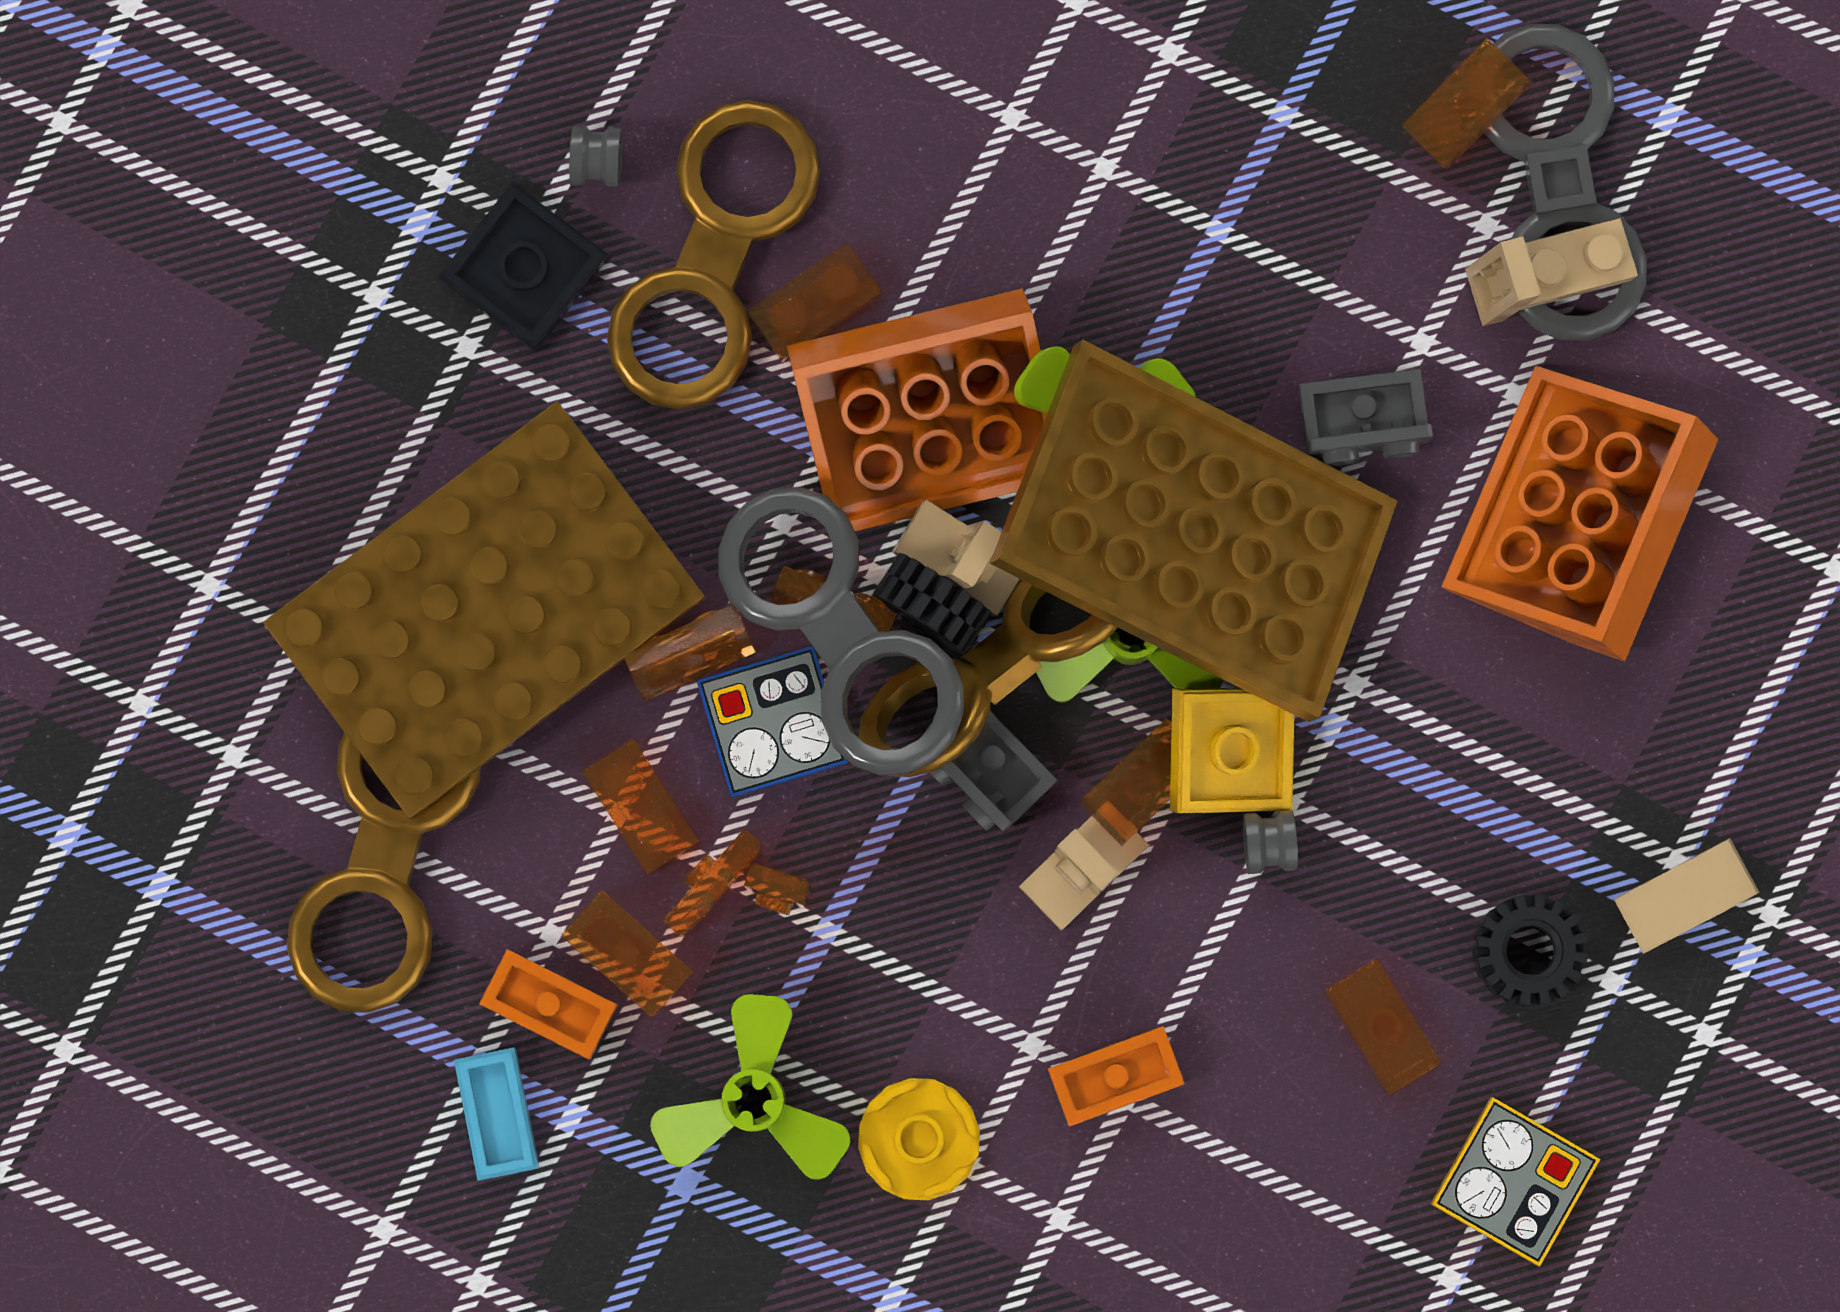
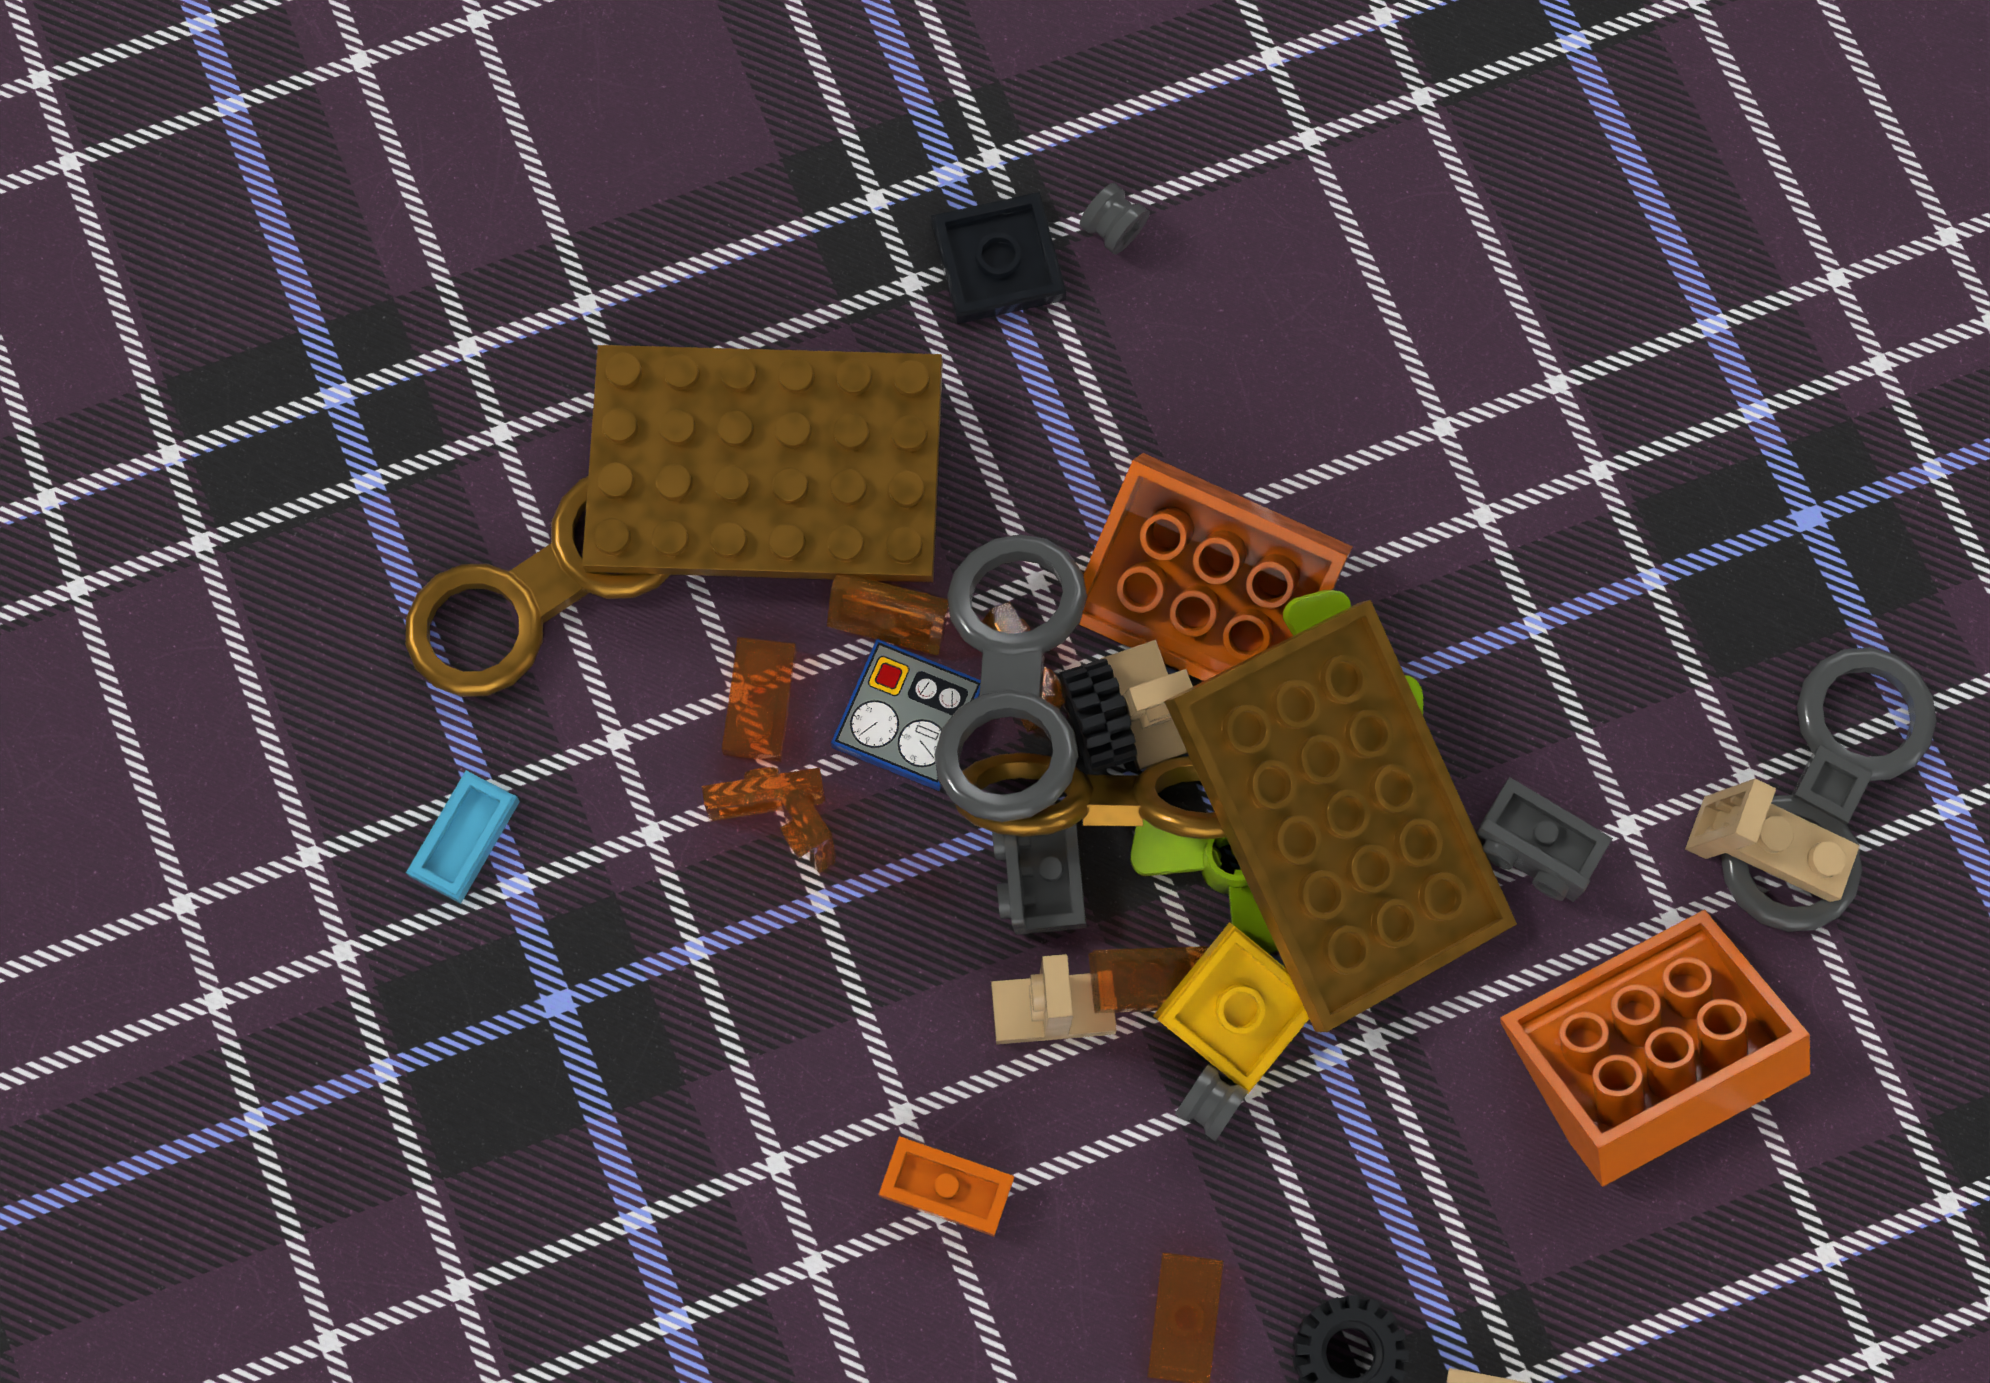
camera: 35 degrees right, 10 degrees down
orange plate [479,949,618,1060] -> none
clear orange plate [561,890,694,1018] -> none
pearl gold bar [607,100,821,410] -> none
lime piece [650,994,850,1179] -> none
clear orange plate [747,243,882,364] -> none
yellow tile [858,1078,980,1200] -> none
clear orange plate [1402,38,1533,169] -> none

